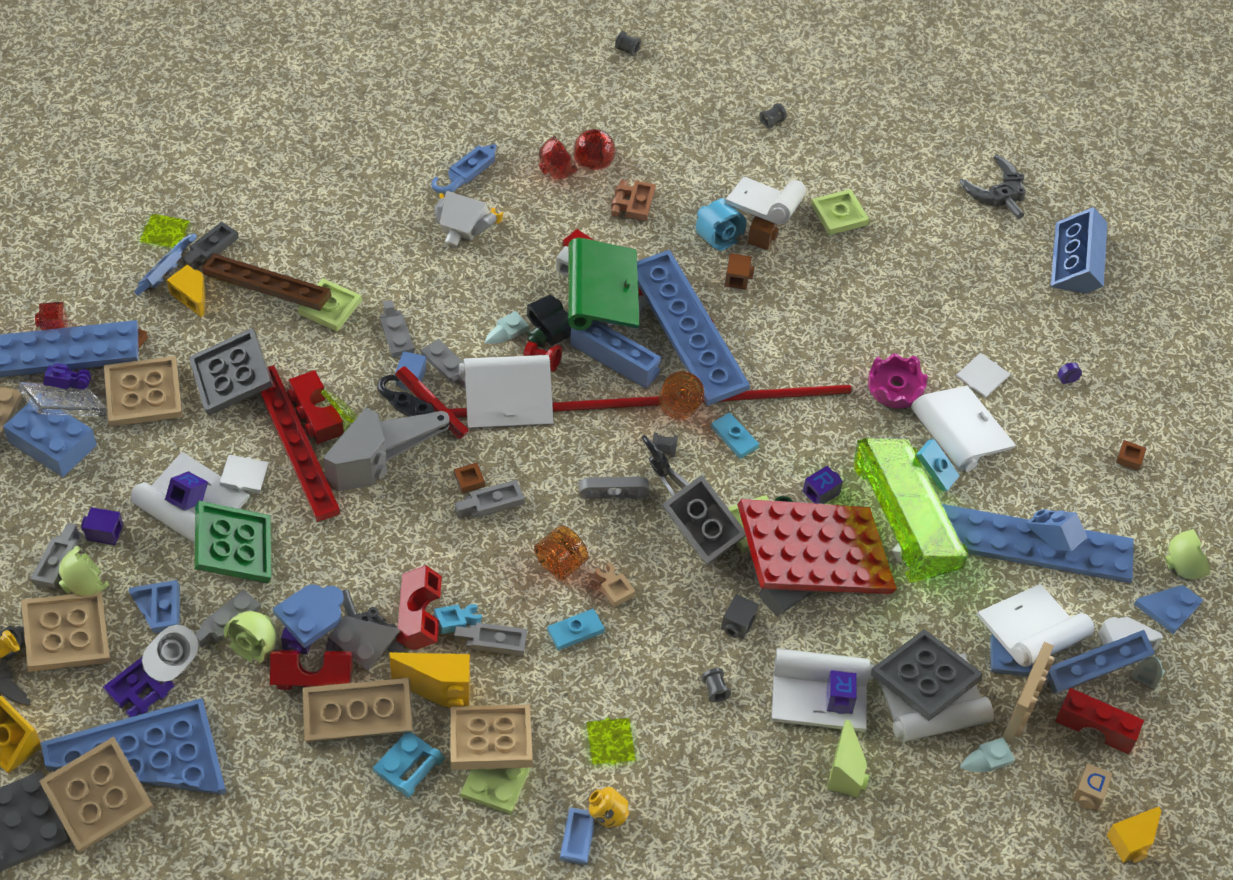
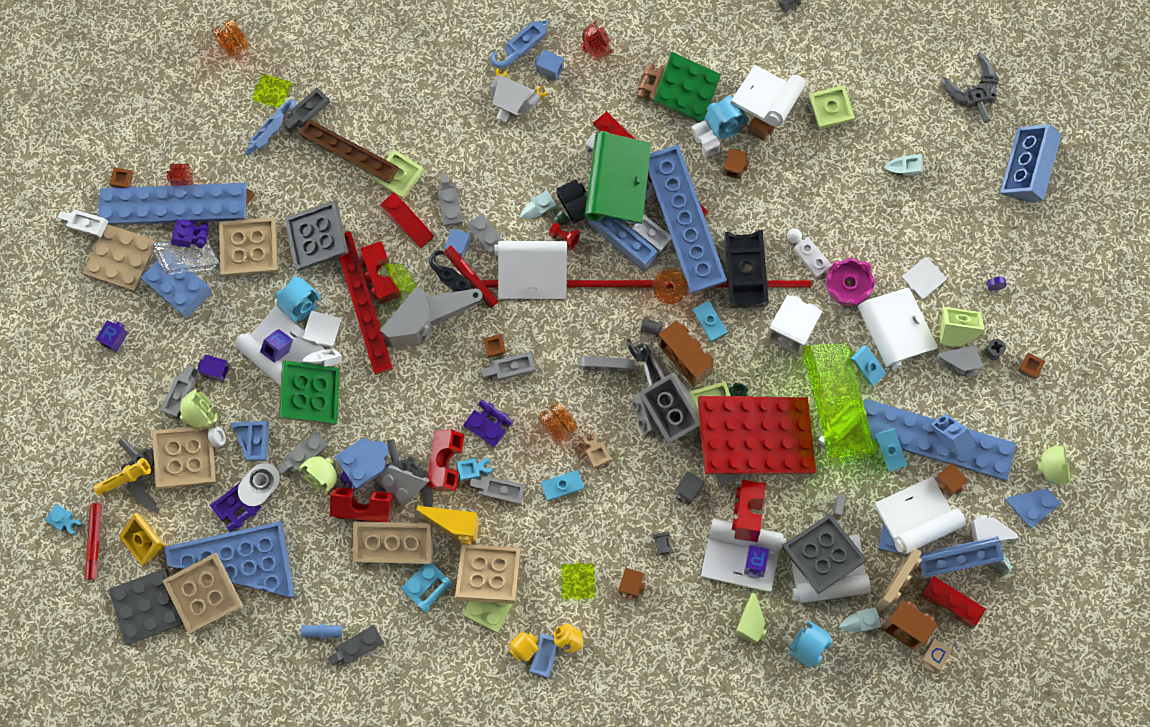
camera: 15 degrees right, 20 degrees up
yellow slope [167,265,205,317] -> none
clear red cylinder [573,129,616,170] -> none
dark purple brick [802,465,843,504] -> none
yellow slope [1107,806,1162,863] -> none
none -> white tile [208,427,226,447]
none -> clear orange wheel [211,18,250,58]
none -> medium azure brick [275,276,321,322]
none -> medium blue pin [301,623,343,639]
none -> white plate [302,348,342,367]
none -> dark grey hinge [328,625,384,666]
none -> red slope [380,192,434,249]
none -> dark purple plate [463,399,514,448]
none -> yellow head [509,632,539,662]
none -> medium blue brick [535,50,564,80]
none -> dark orange brick [618,567,646,600]
none -> white plate [625,215,672,253]
none -> light grey hinge [632,394,659,435]
none -> green plate [652,52,721,123]
none -> dark orange brick [658,320,714,387]
none -> white leg [691,120,720,159]
none -> black piece [724,230,769,308]
none -> red arch [731,480,766,543]
none -> white slope [766,295,822,355]
none -> white plate [787,228,832,278]
none -> medium azure brick [787,620,833,668]
none -> light grey tile [832,494,846,518]
none -> medium azure plate [876,428,907,472]
none -> dark orange brick [881,601,938,651]
none -> light aqua plate [884,154,923,176]
none -> dark orange brick [934,463,968,496]
none -> light grey slope [936,345,983,377]
none -> yellowish green slope [940,307,984,347]
none -> dark grey bush [985,339,1006,360]

